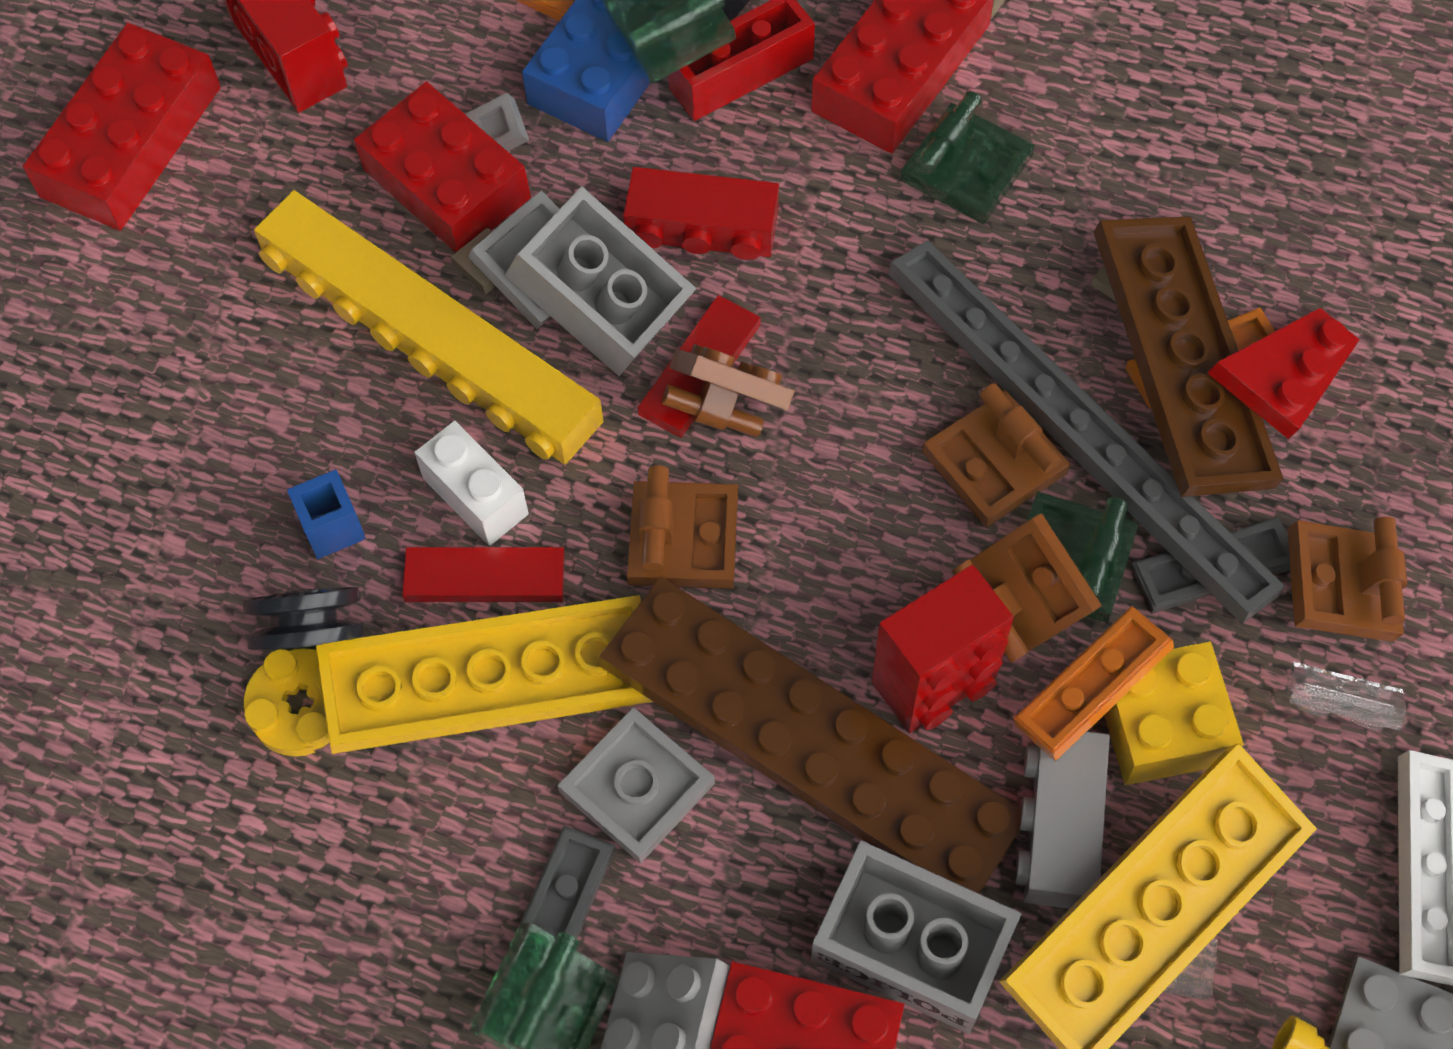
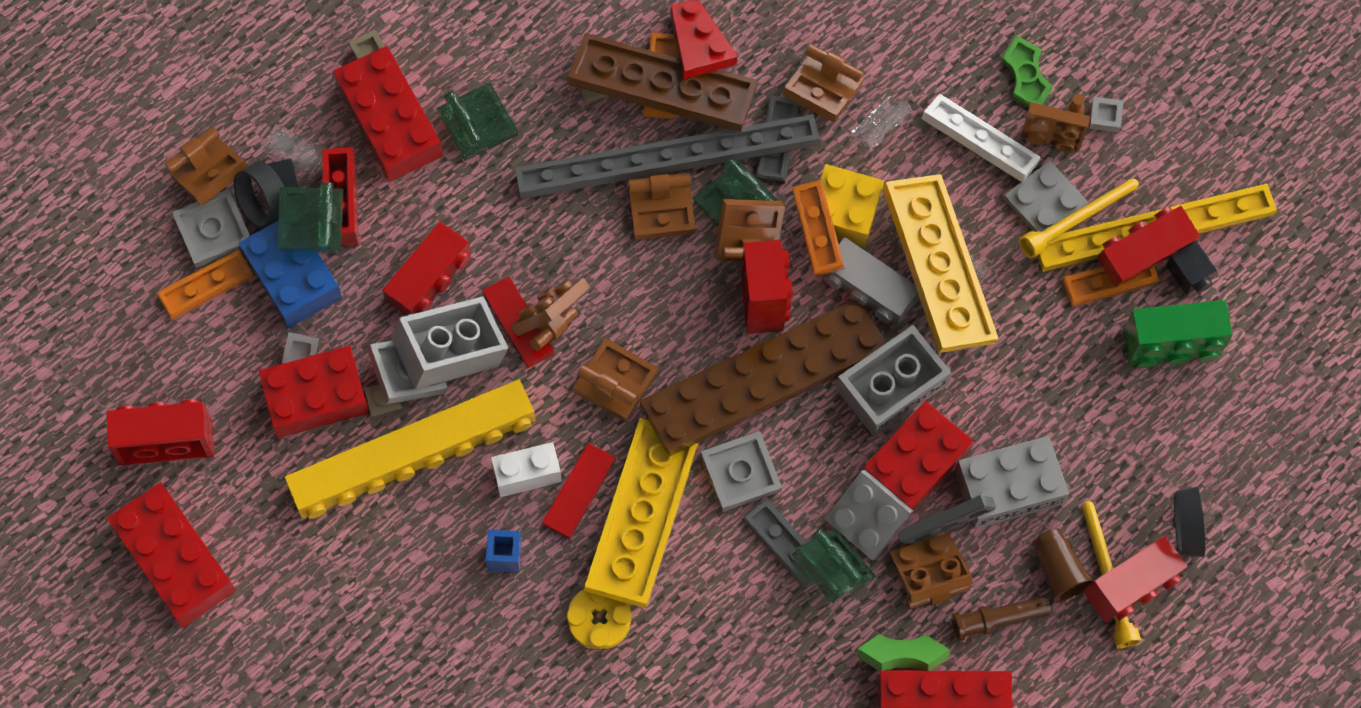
camera: 65 degrees left, 5 degrees up
black wheel [243,587,364,650] -> none

